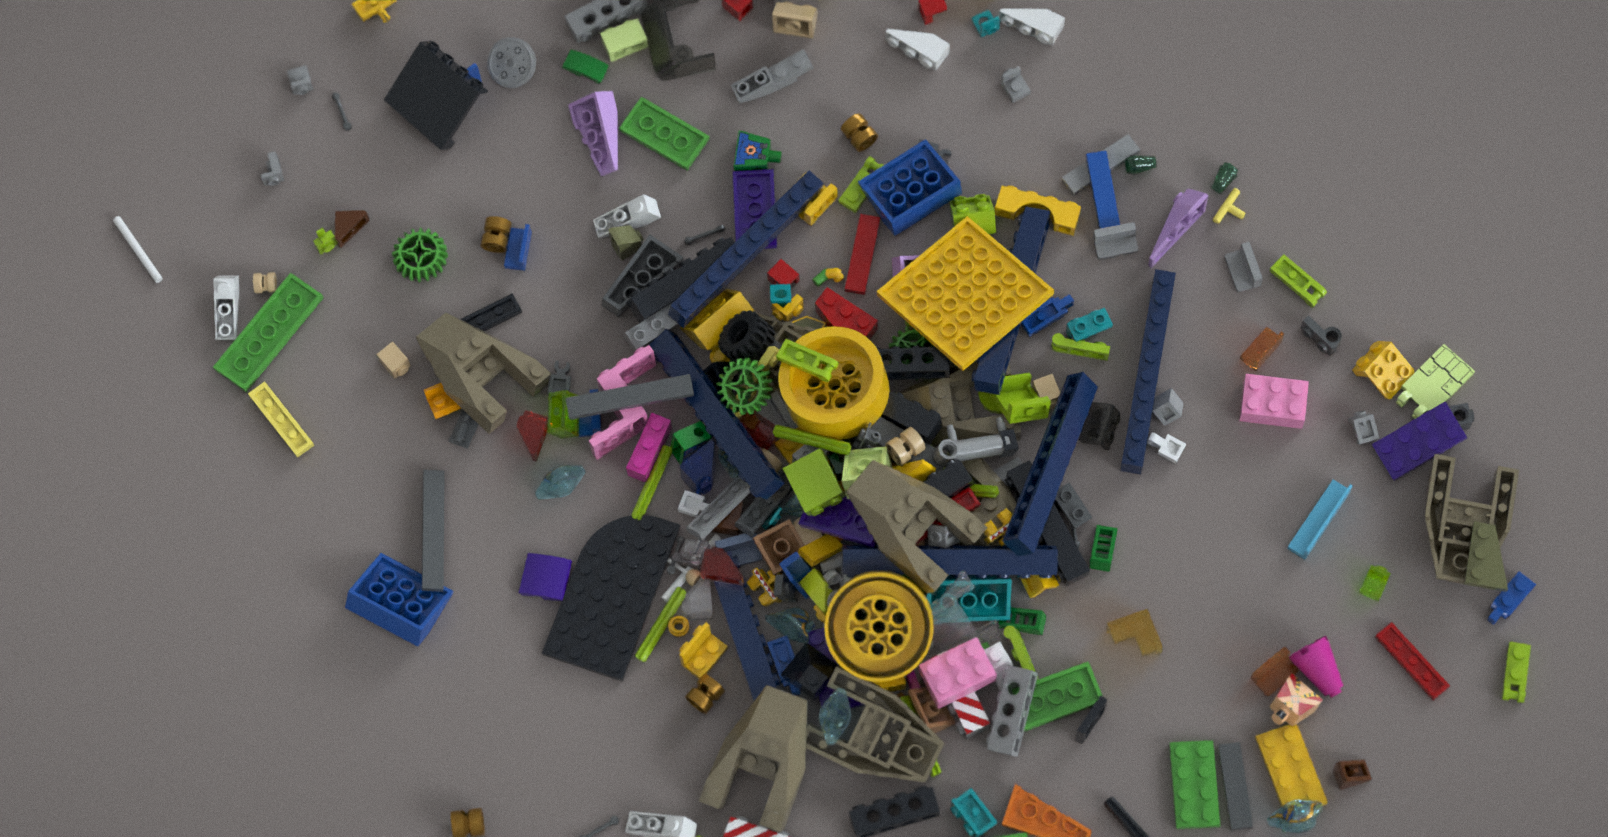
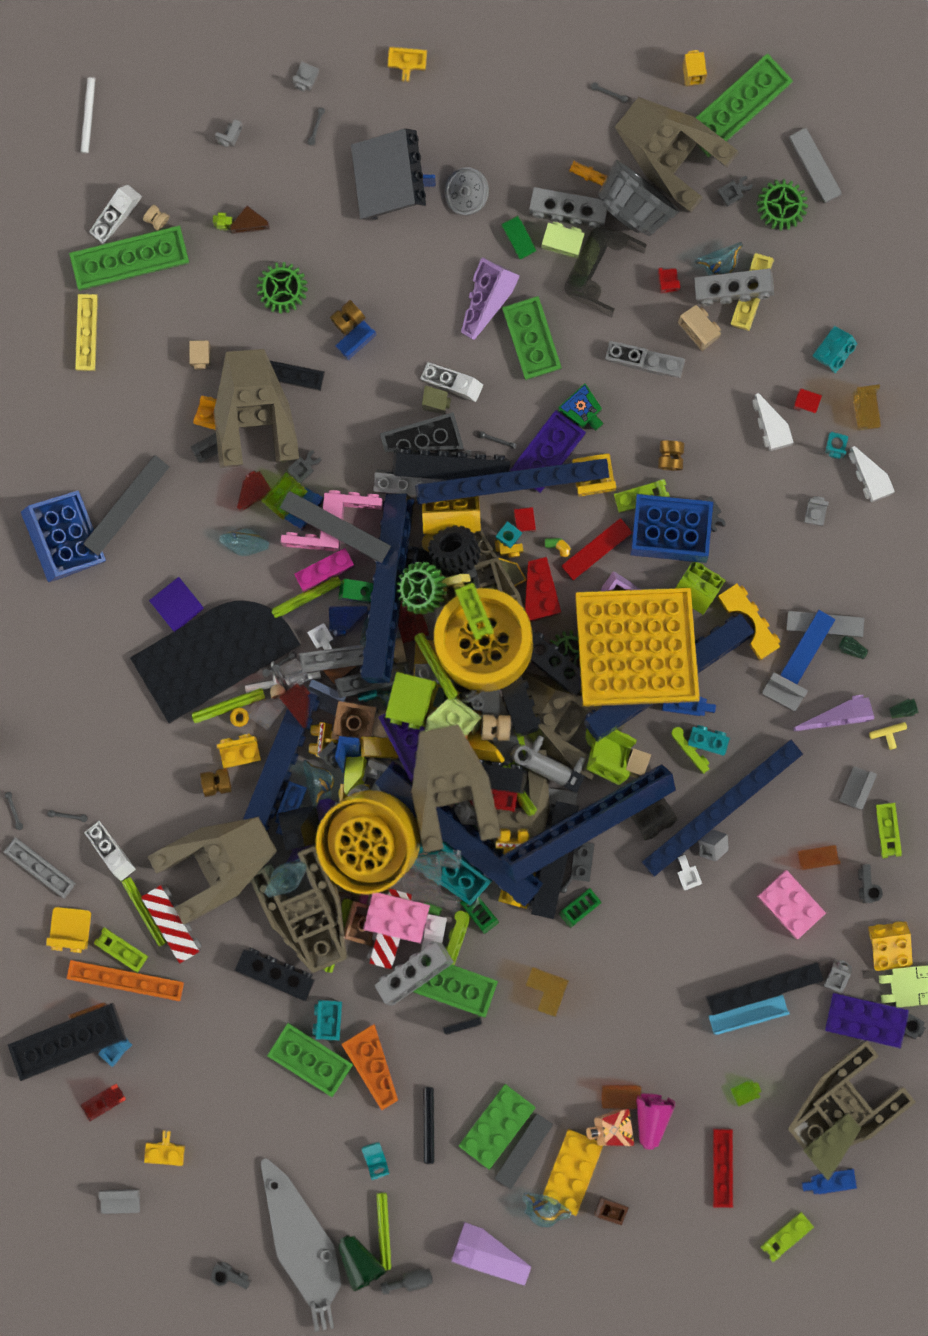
camera: 40 degrees right, 15 degrees up
none -> black brick [705,962,824,1016]

